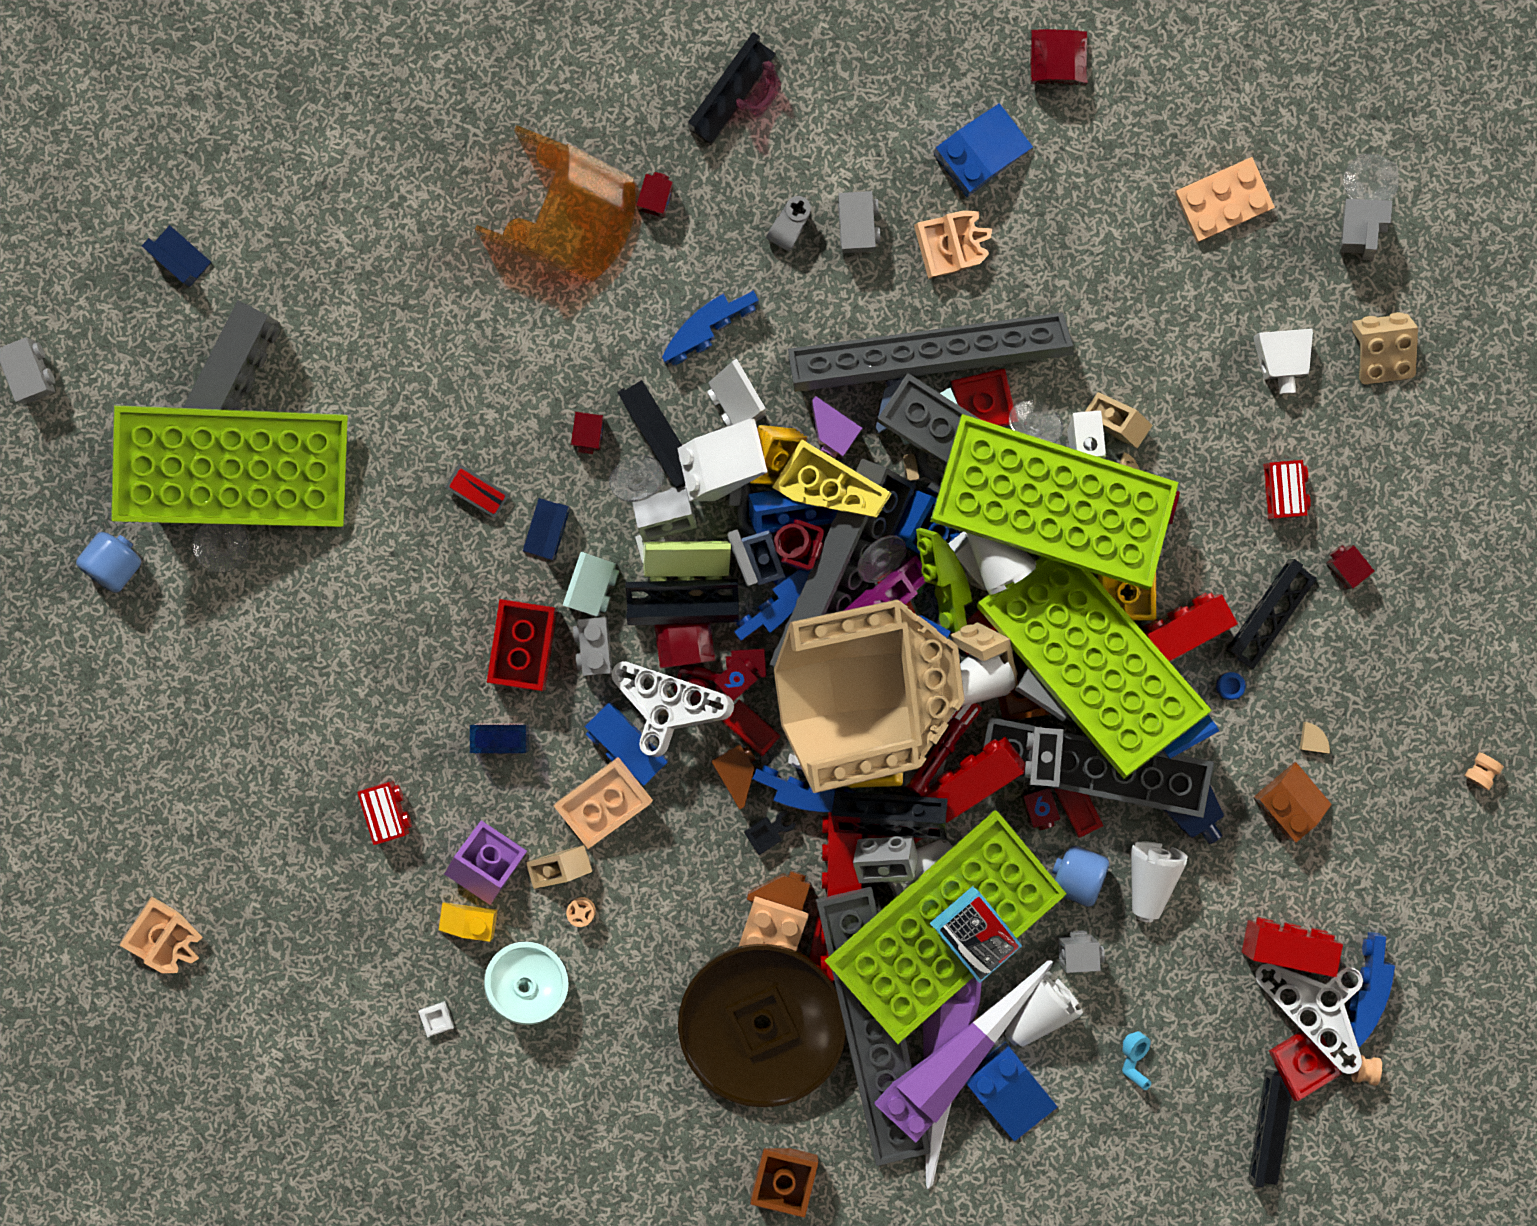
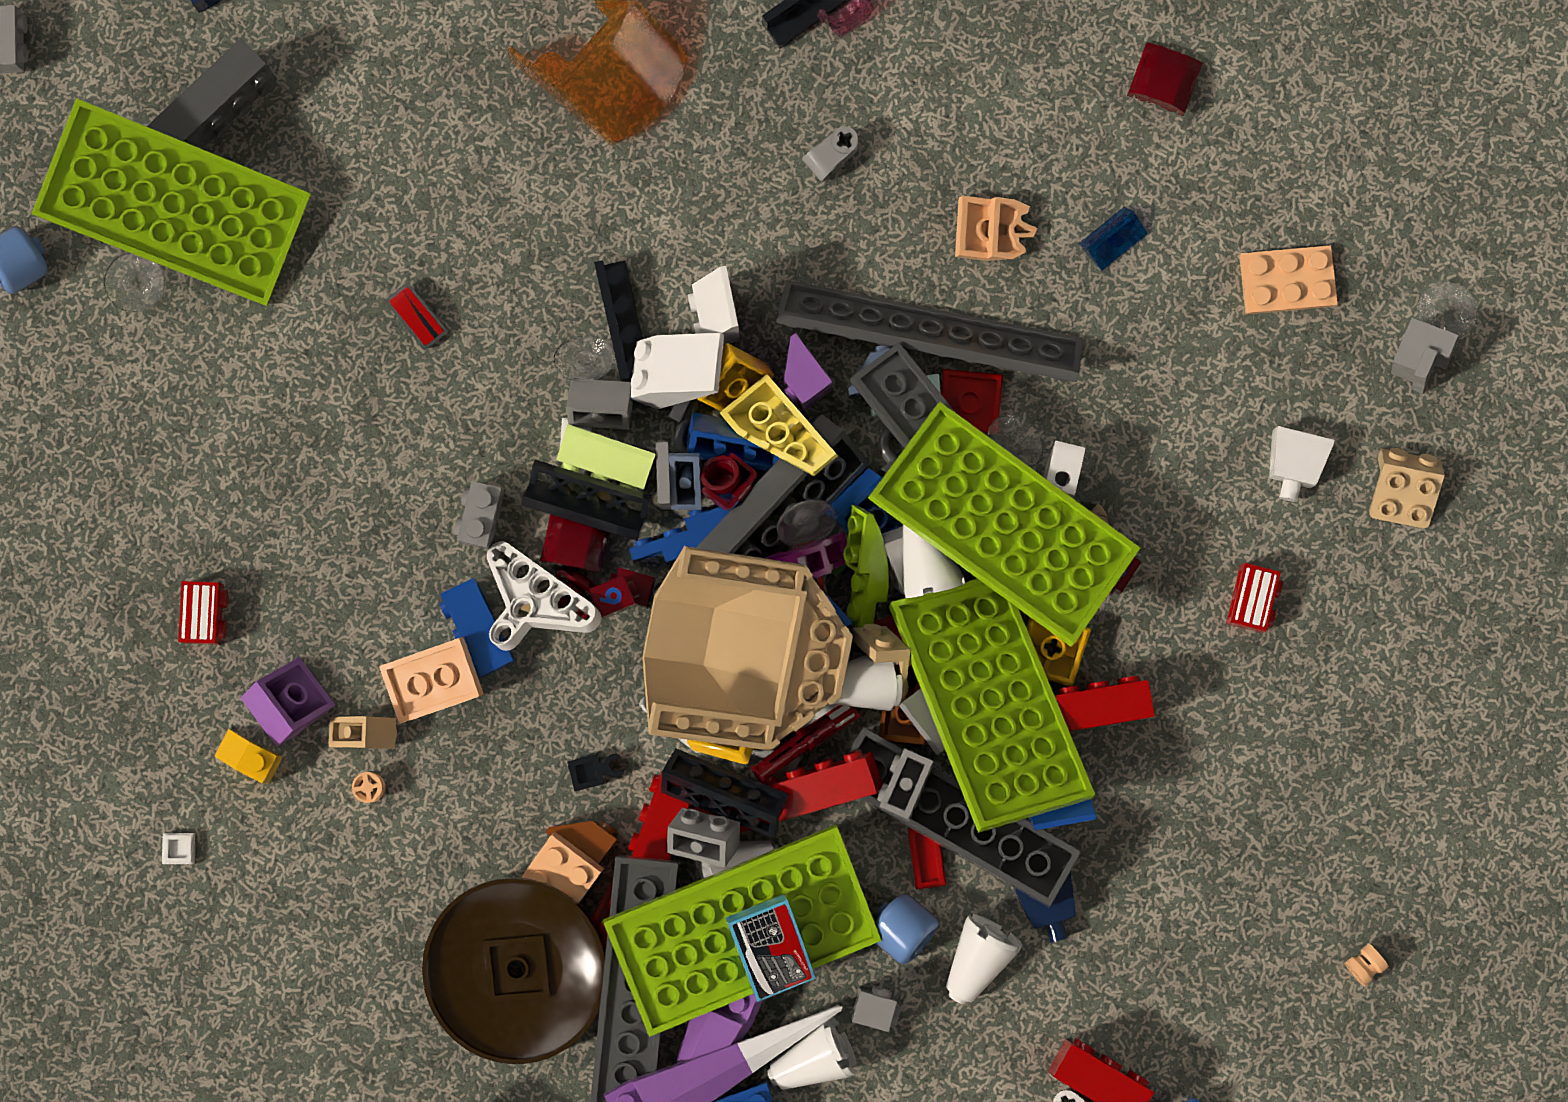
camera: 20 degrees right, 5 degrees down
clear blue brick [470,723,529,753] -> none
light aqua dish [484,942,568,1025] -> none
red brick [487,599,558,691] -> none
dark blue panel [523,498,571,561] -> none
light aqua slope [563,552,619,616] -> none
dark red brick [571,411,605,455] -> none
dark red brick [636,172,674,218] -> none
blue slope [662,290,759,366] -> none
dark orange slope [711,743,756,809] -> none
red tile [722,699,781,757] -> none
blue slope [752,765,855,812] -> none
light grey brick [838,191,880,254] -> none
tan tile [903,453,919,482] -> none
blue slope [933,103,1033,198] -> none
dark red brick [1020,786,1060,831] -> none
tan slope [1085,392,1153,448] -> none
blue tile [1216,672,1246,700] -> none
black fence [1225,559,1317,669] -> none
dark orange slope [1253,762,1332,843] -> none
tan tile [1300,722,1330,753] -> none
dark red brick [1326,545,1375,589] -> none
none -> clear blue slope [1079,207,1148,271]

